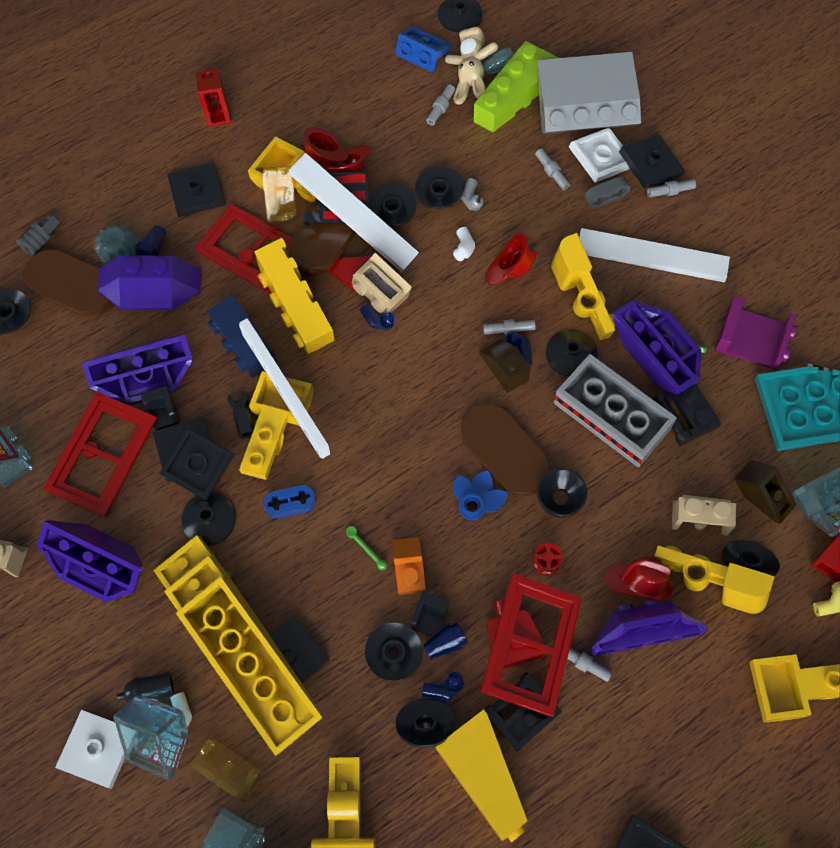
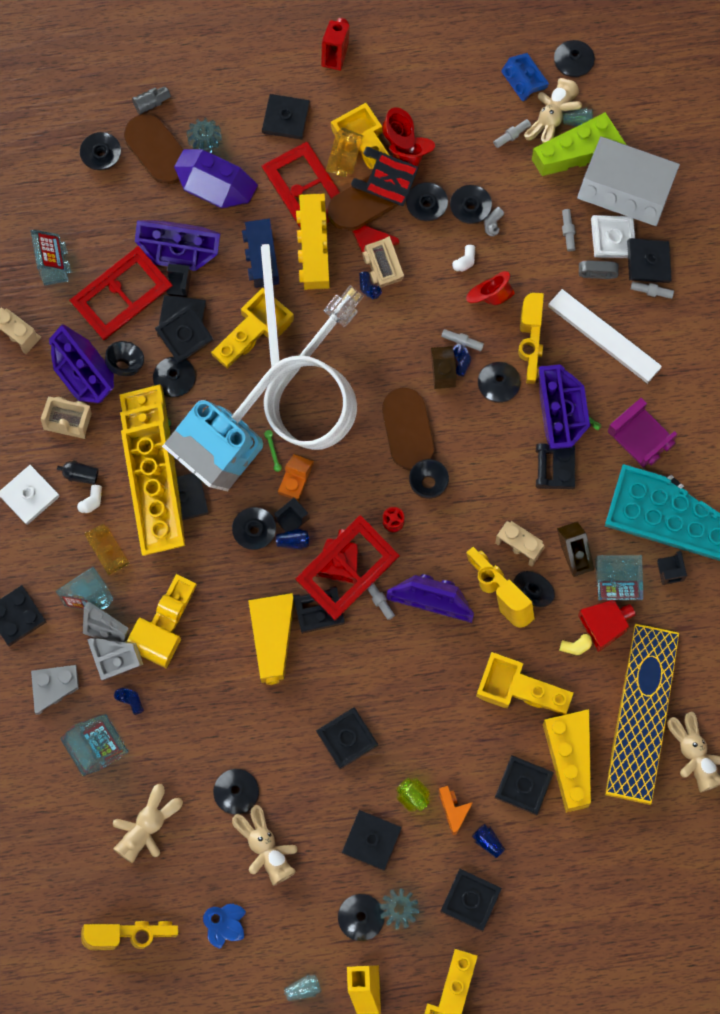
camera: 25 degrees right, 5 degrees up
clear light blue slope [113,694,188,781] -> none
clear blue cone [135,225,167,256] -> none
black bar [227,391,255,439] -> none
blue beam [264,485,316,518] -> none
white tile [289,153,419,272] -> none
black dish [395,699,455,748] -> none
clear blue arm [422,672,464,701] -> none
blue plate [453,471,507,520] -> none
light grey brick [554,354,677,468] -> none
red piece [604,556,673,601] -> none
none -> tan window [41,396,92,439]
none -> black piece [105,341,144,376]
none -> piece [162,285,364,492]

